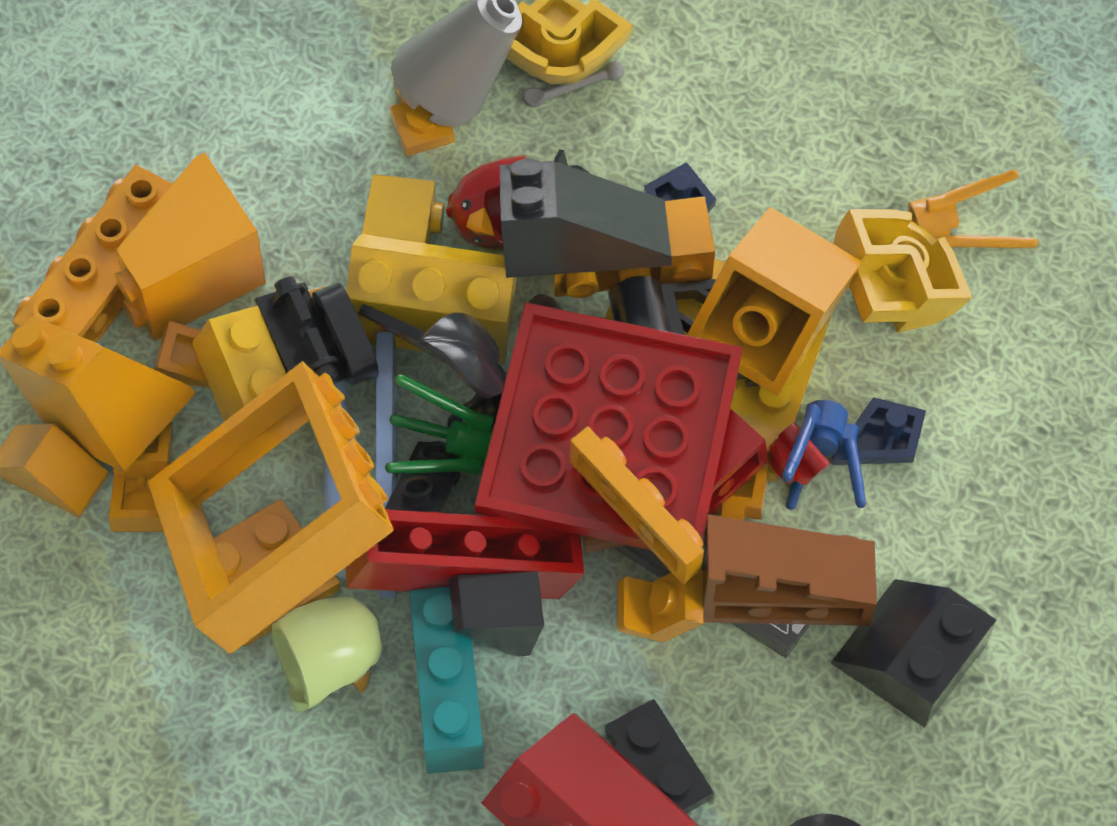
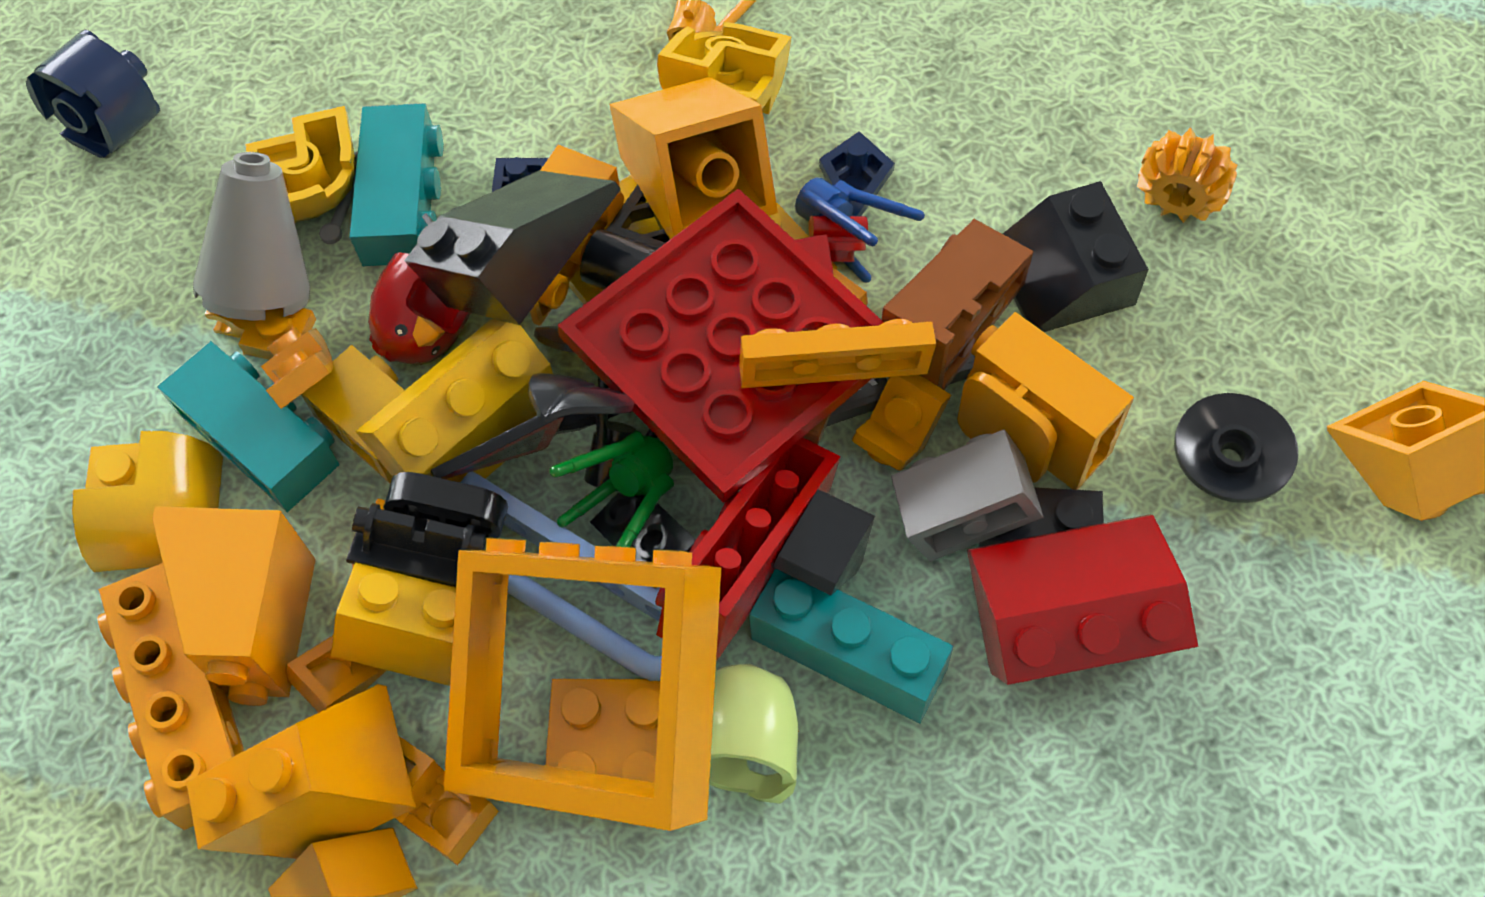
camera: 50 degrees left, 0 degrees up
none -> yellow brick [72,431,223,572]
none -> teal brick [157,341,340,513]
none -> light orange slope [261,327,333,409]
none -> teal brick [349,103,444,267]
none -> light grey brick [891,429,1044,562]
none -> light orange brick [957,312,1134,490]
none -> light orange gear [1137,127,1237,223]

